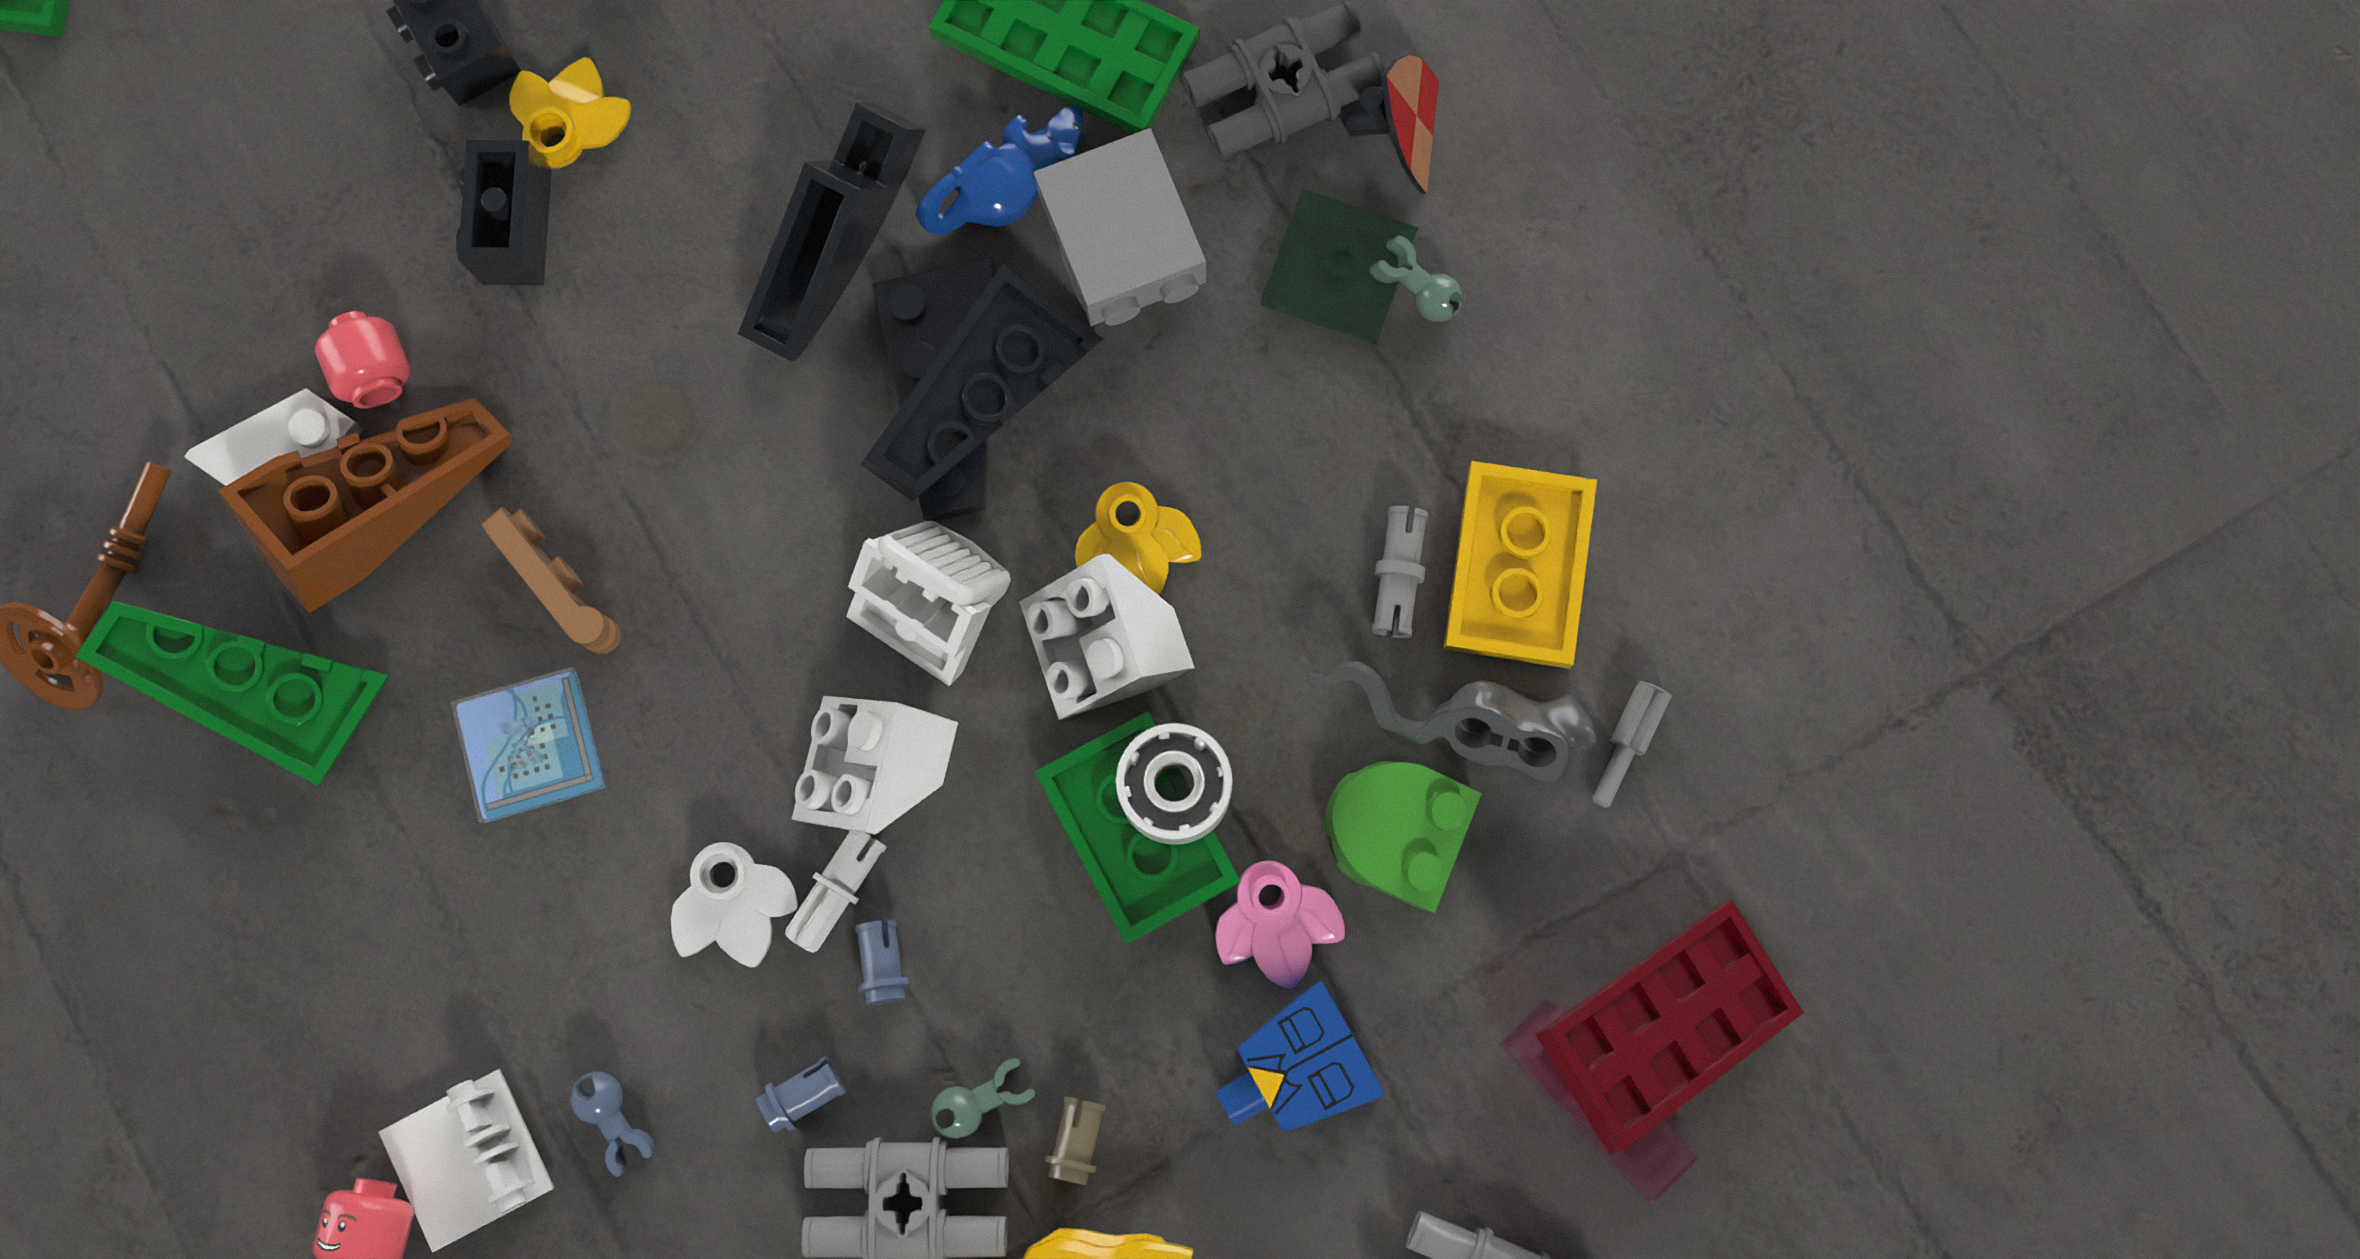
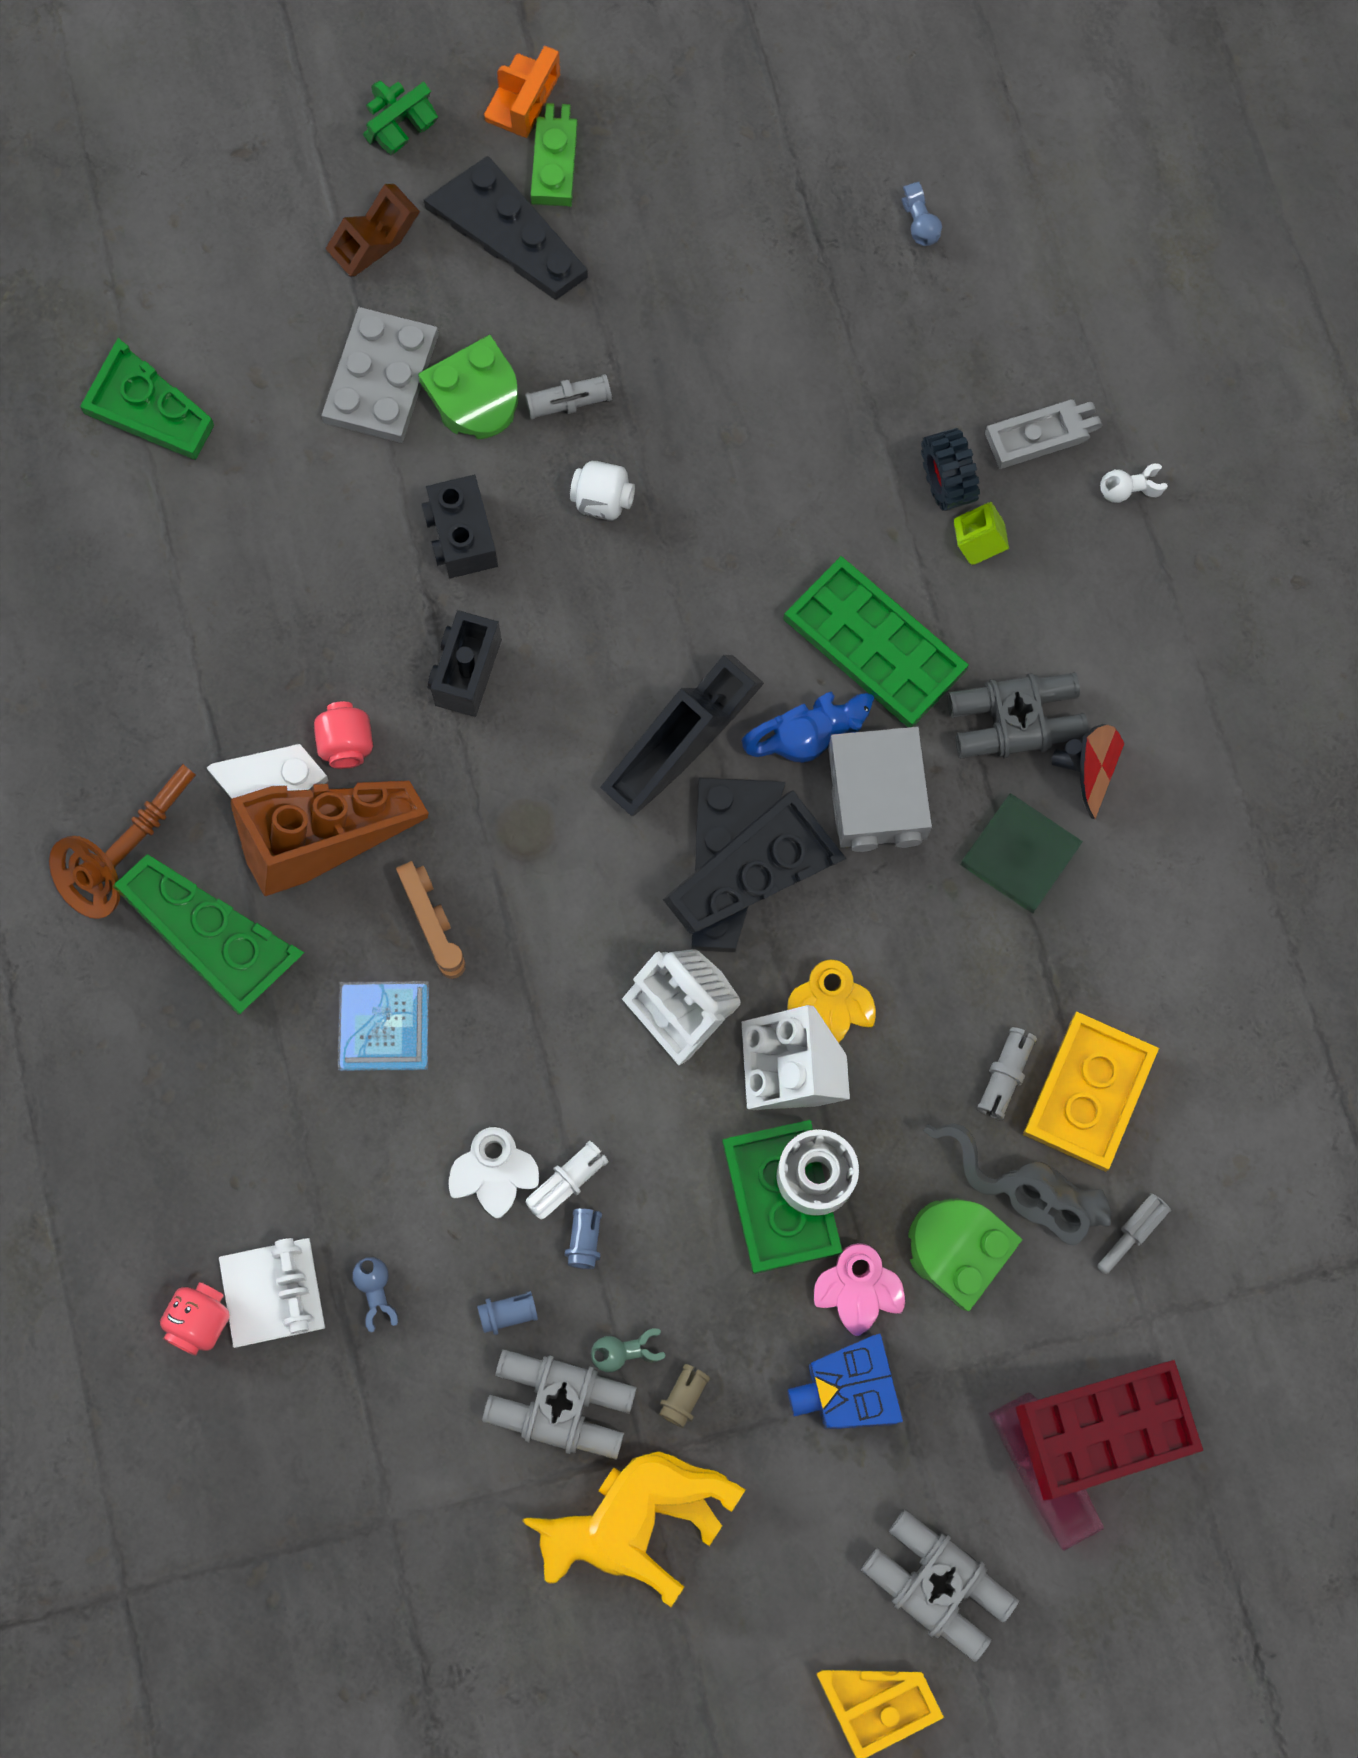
camera: 10 degrees right, 5 degrees down
yellow plate [510,57,631,168] -> none
white slope [792,696,958,834] -> none
sand green arm [1369,236,1464,322] -> none

